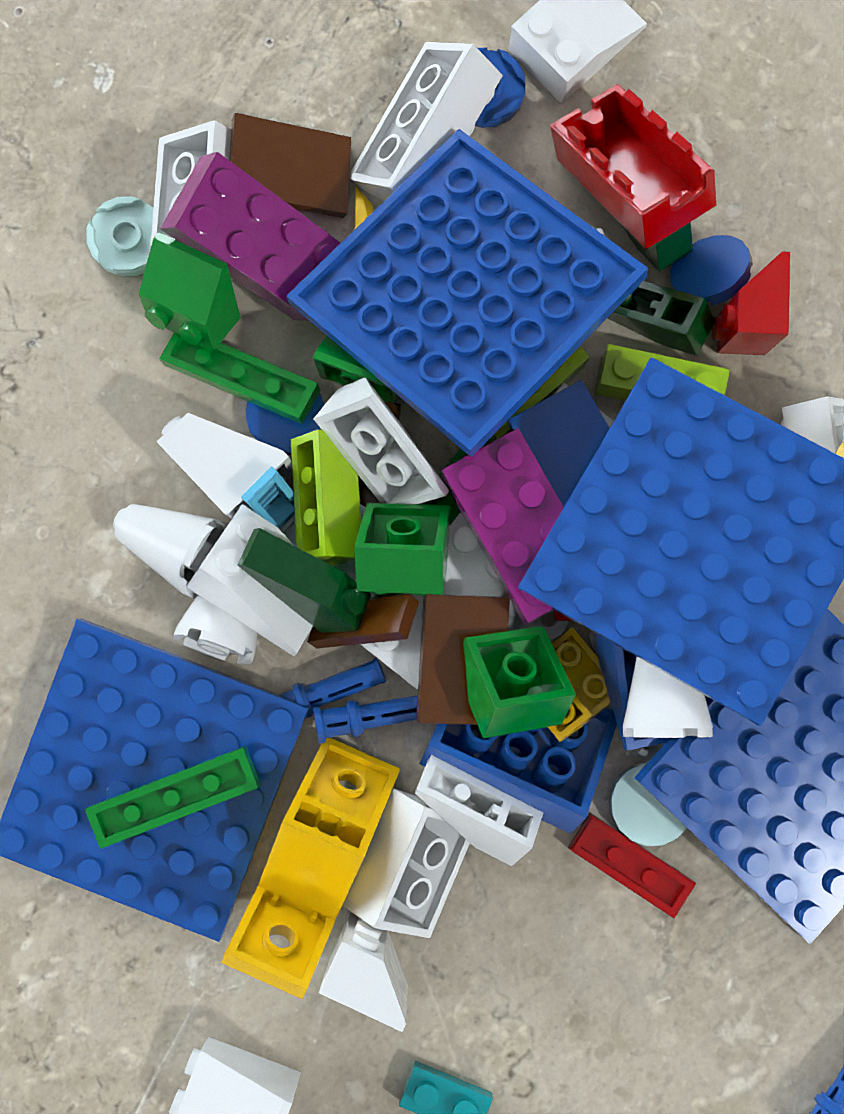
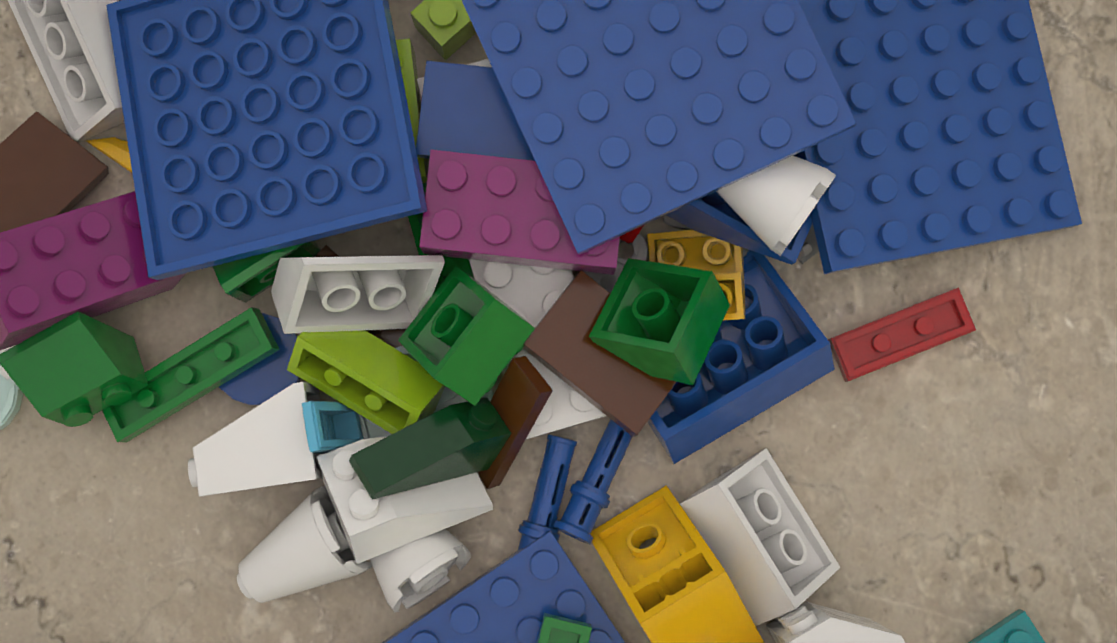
camera: 60 degrees left, 0 degrees up
white slope [415,755,543,866] -> none
light aqua tile [609,762,686,846] -> none

